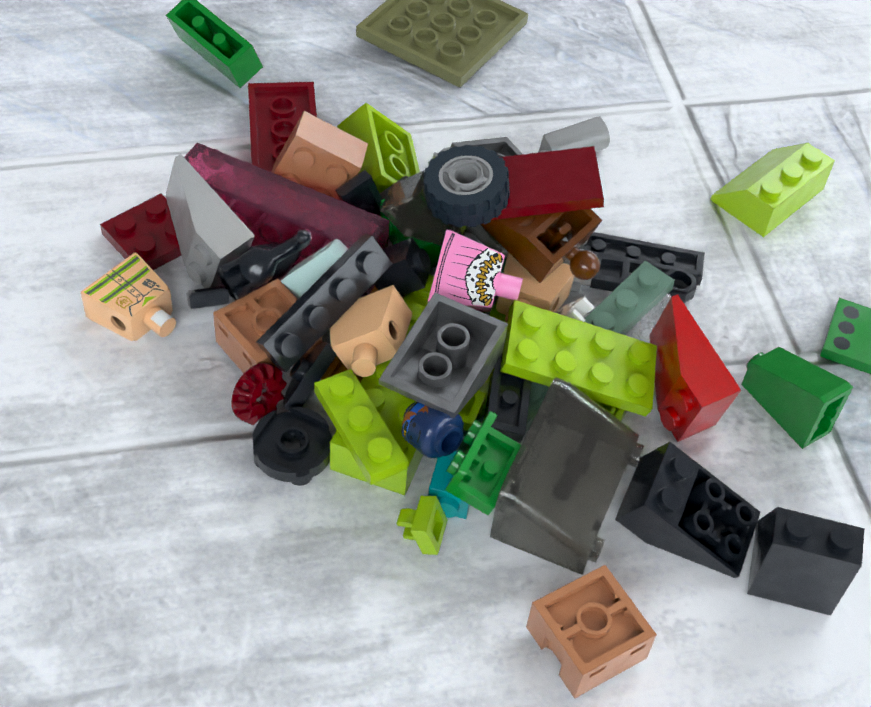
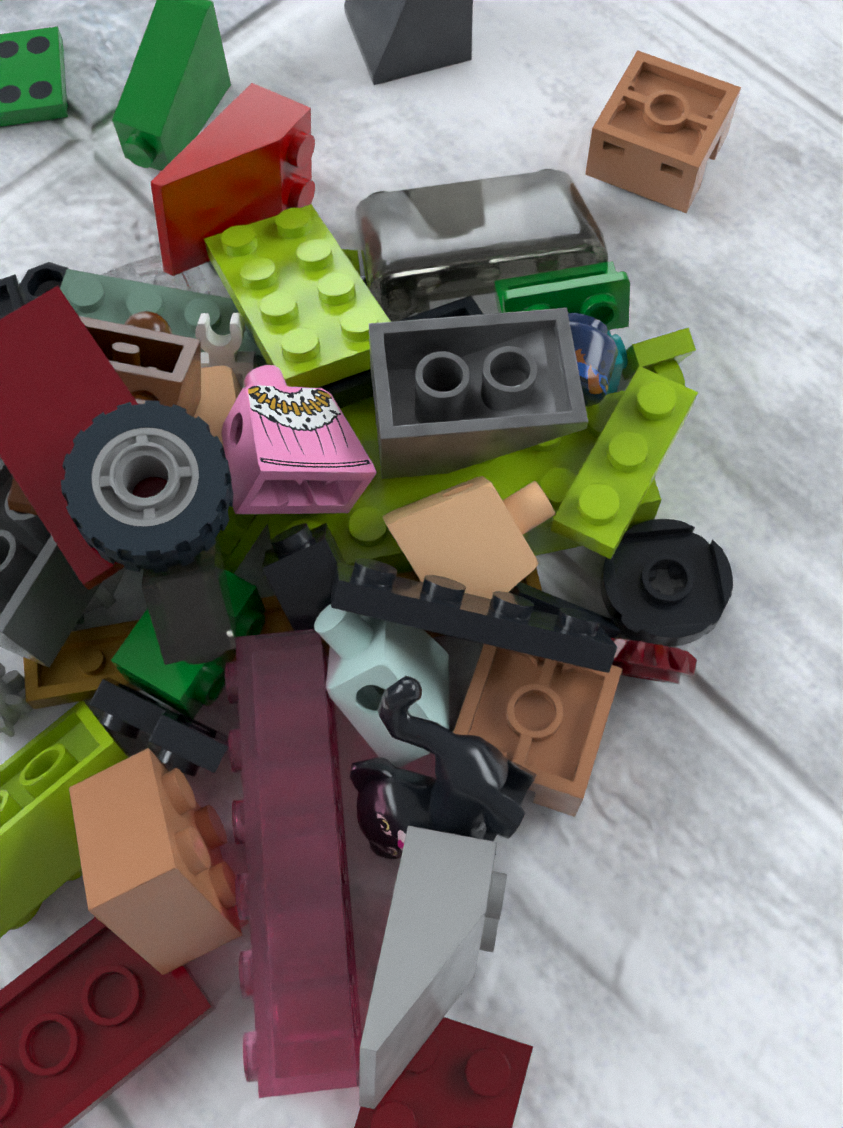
camera: 115 degrees left, 15 degrees up
light nougat torso [81,253,176,341] -> none
black tile [186,286,230,309] -> none
black slope [615,442,760,578] -> none

